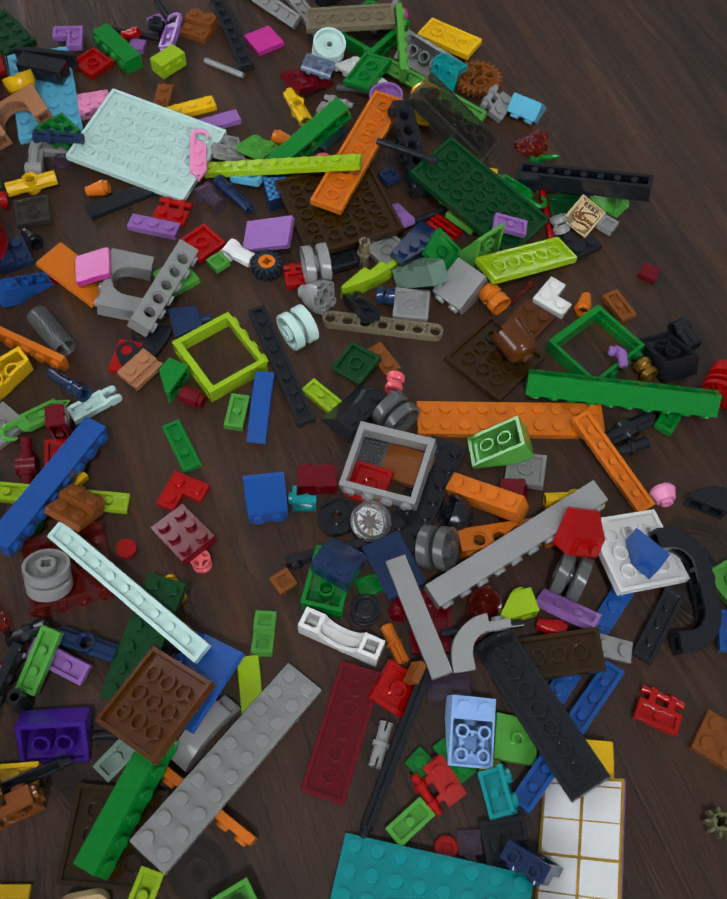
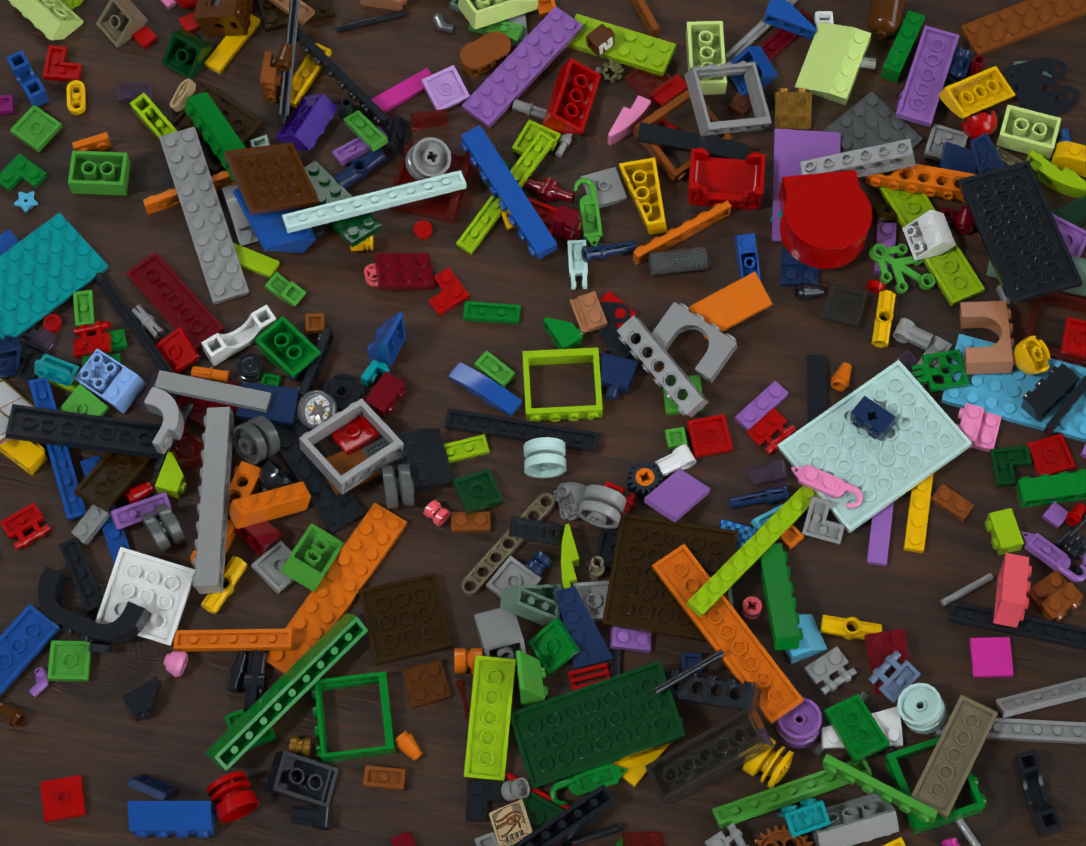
camera: 125 degrees right, 5 degrees up
dark blue pin [32,128,85,144] -> none
dark orange plate [44,483,106,532] -> none
tile [75,247,112,287] -> none
dark red brick [178,385,207,409] -> none
bright green plate [236,135,279,159] -> none
orange cone [271,129,291,145] -> none
dark blue slope [310,537,369,592] -> none
dark orange tile [403,660,427,685] -> none
reddish brown cylinder [491,317,537,364] -> none
medium lavender plate [492,212,528,238] -> none
white plate [532,276,572,319] -> none
red slope [552,506,605,558] -> none
medium lavender arm [608,345,628,368] -> none
blue slope [626,528,670,579] -> none
none -> dark blue brick [850,396,896,441]
none -> dark green plate [989,445,1032,487]
none -> coral brick [993,553,1032,628]

